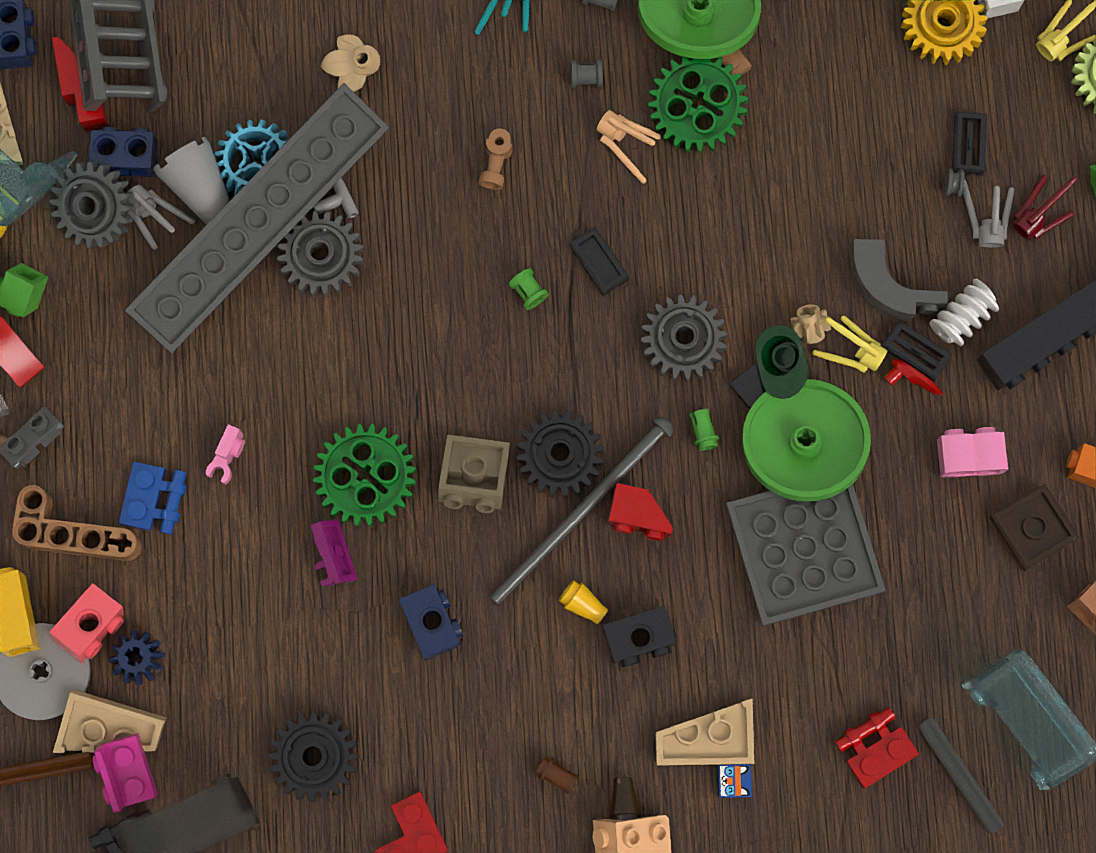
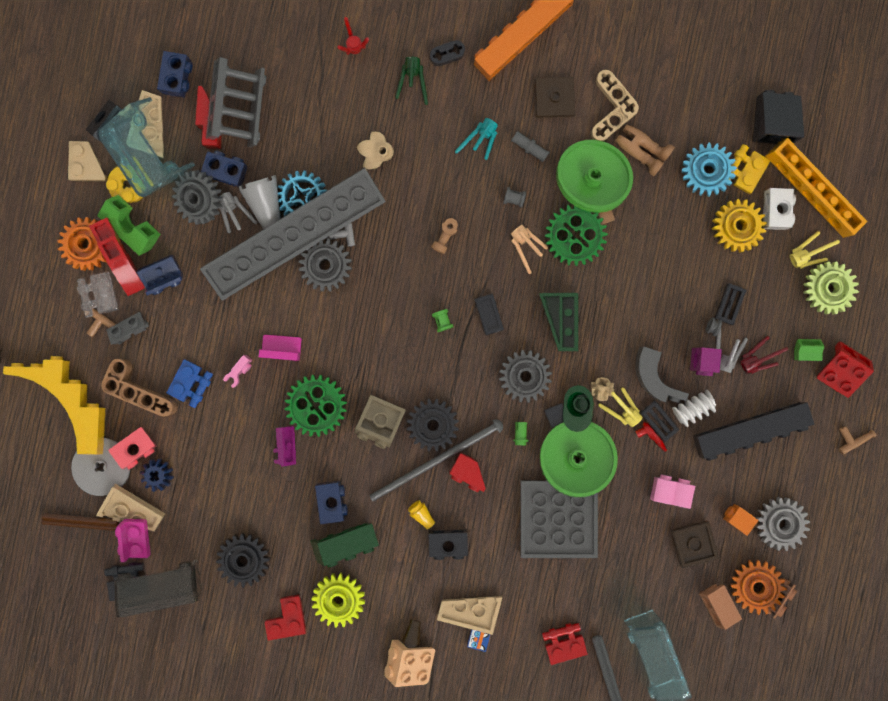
camera: 20 degrees right, 10 degrees up
reddish brown pin [535,756,578,794] -> none
none -> dark blue bracket [136,255,183,296]
none -> dark pink panel [259,335,302,361]
none -> dark green wedge [310,522,379,568]
none -> neon yellow gear [311,572,365,628]
none -> dark green wedge [539,293,579,351]
none -> magenta brick [690,347,722,376]

